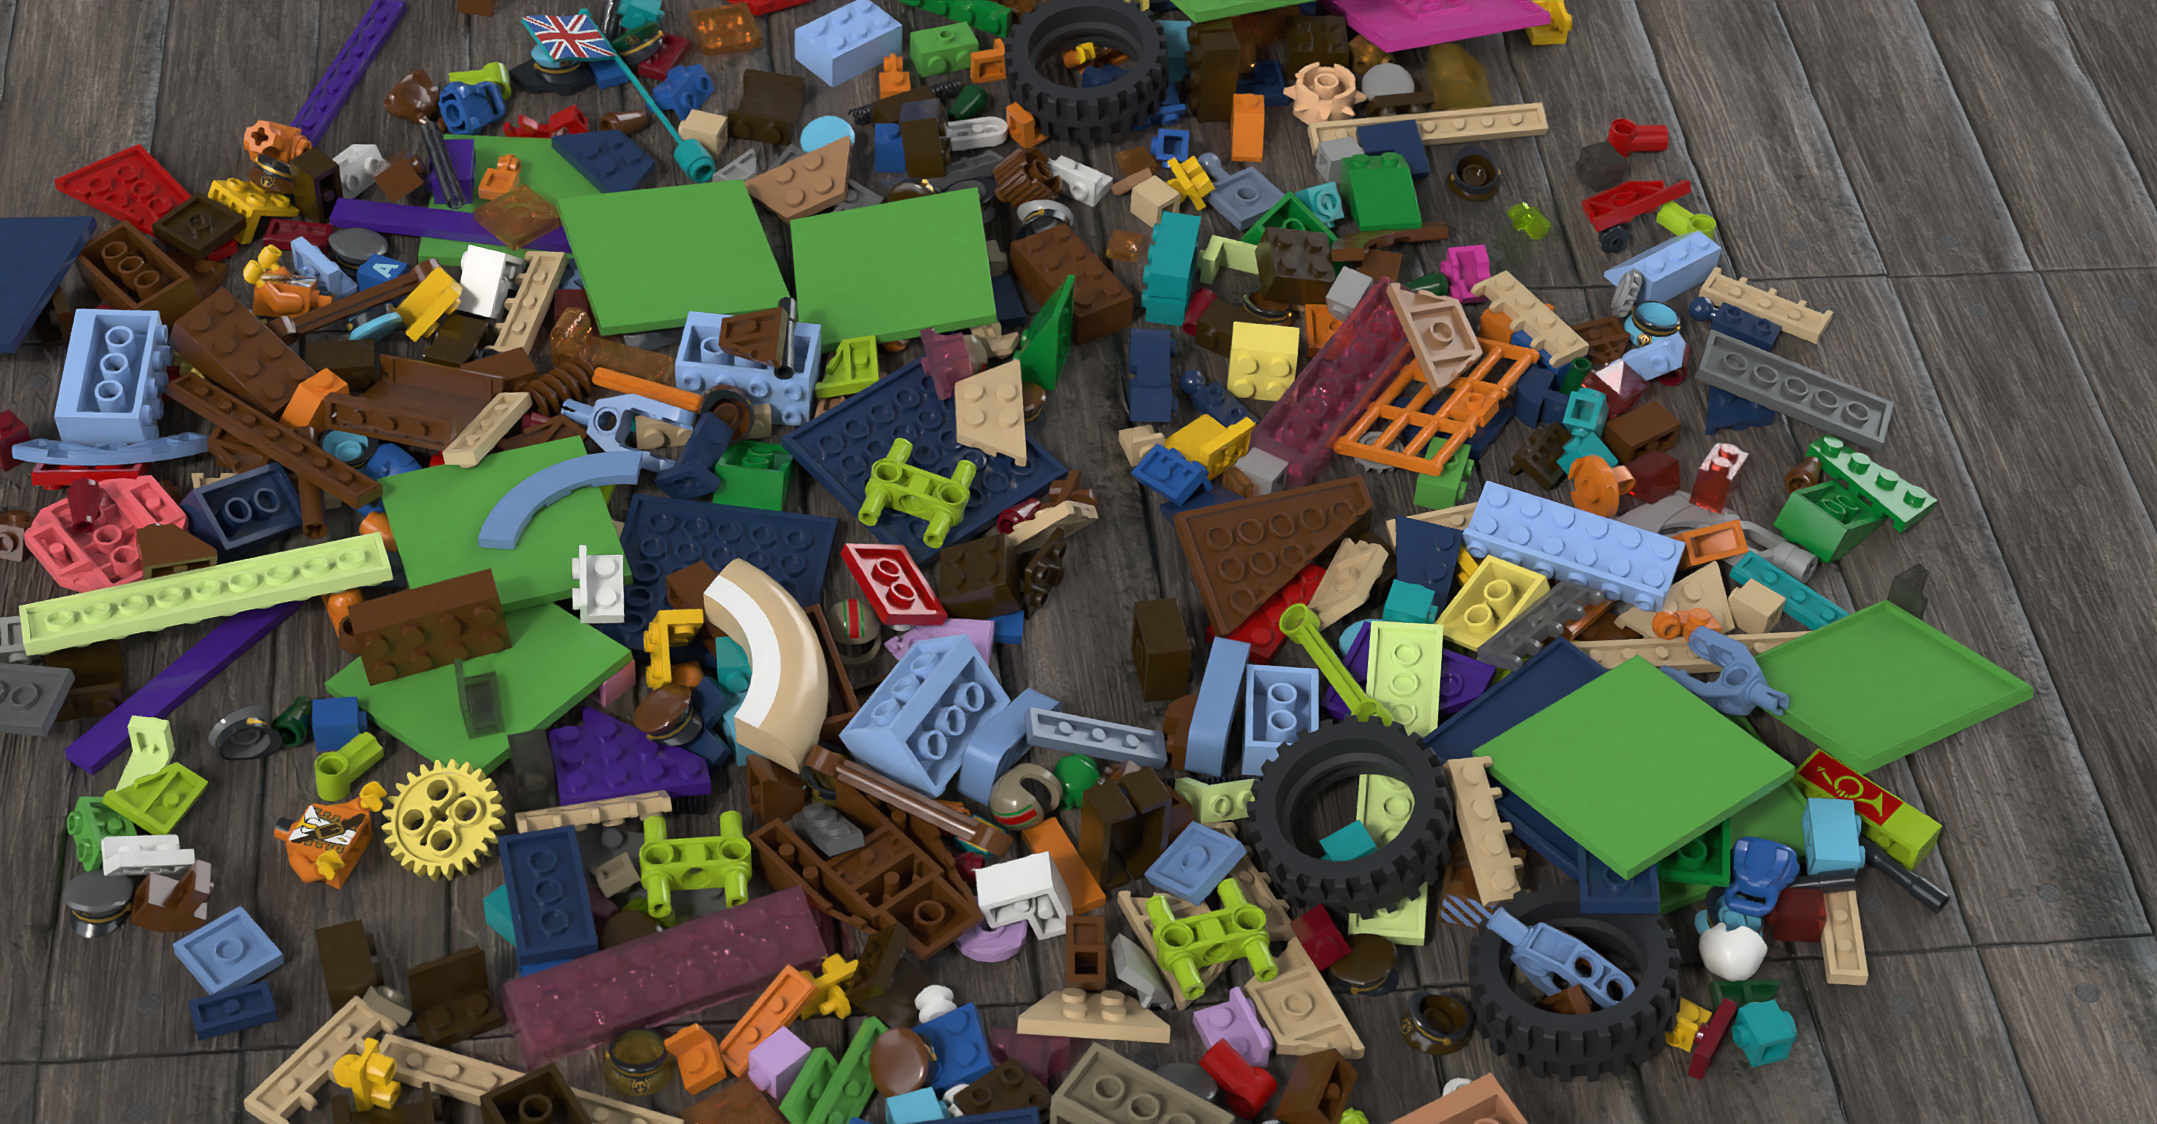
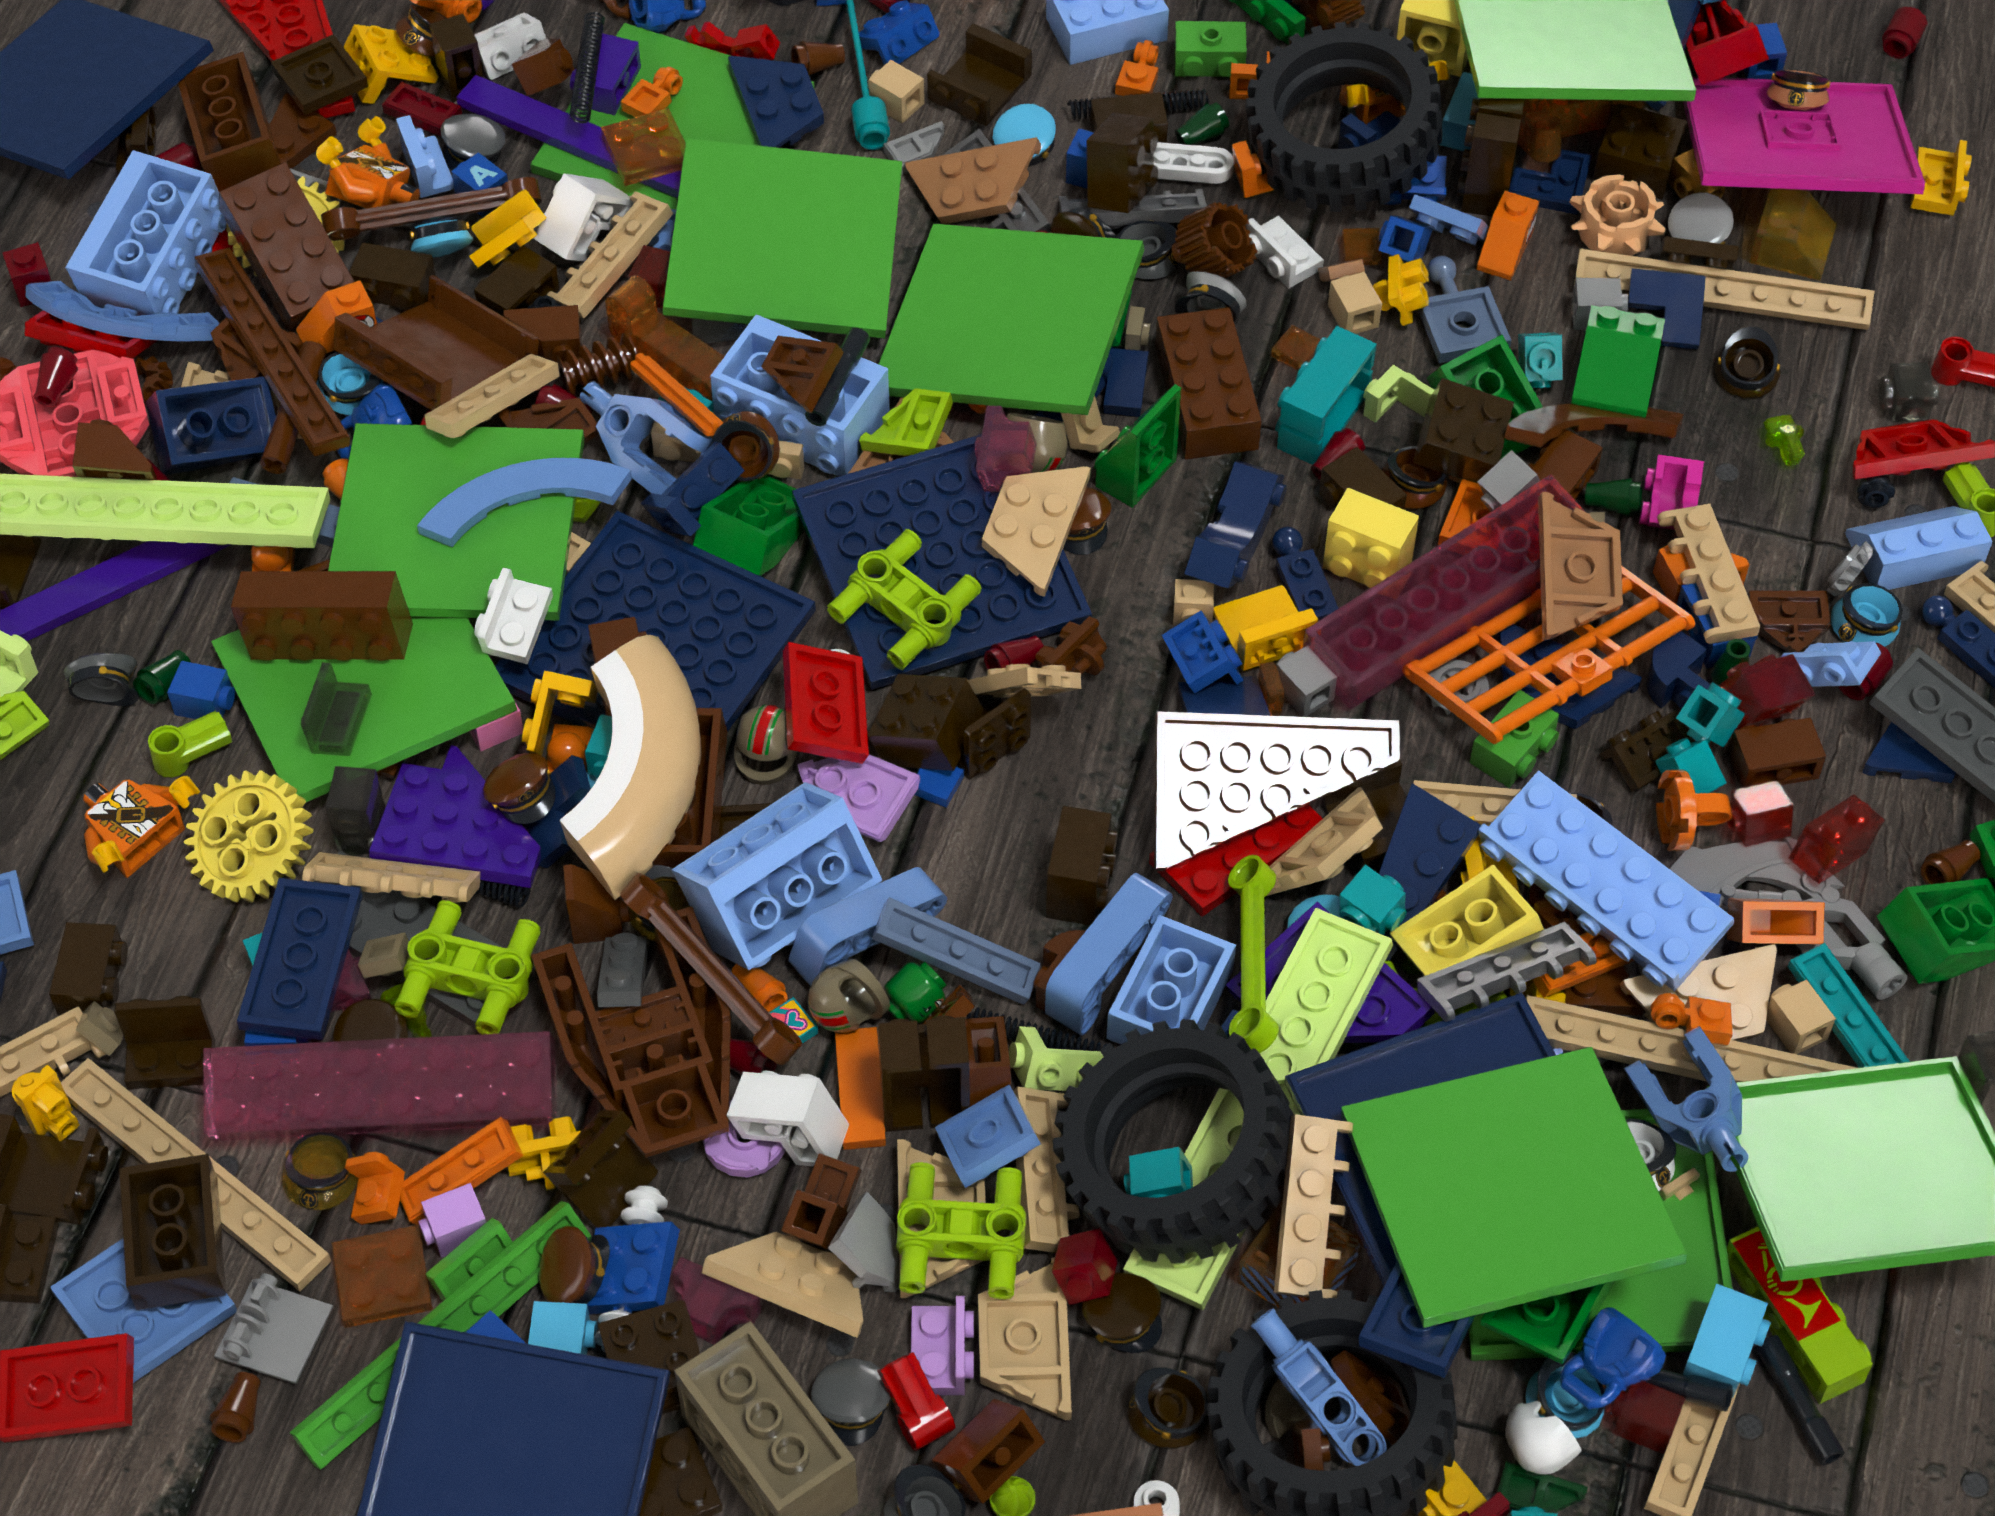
camera: 25 degrees right, 10 degrees up
none -> medium blue plate [1409,194,1489,246]

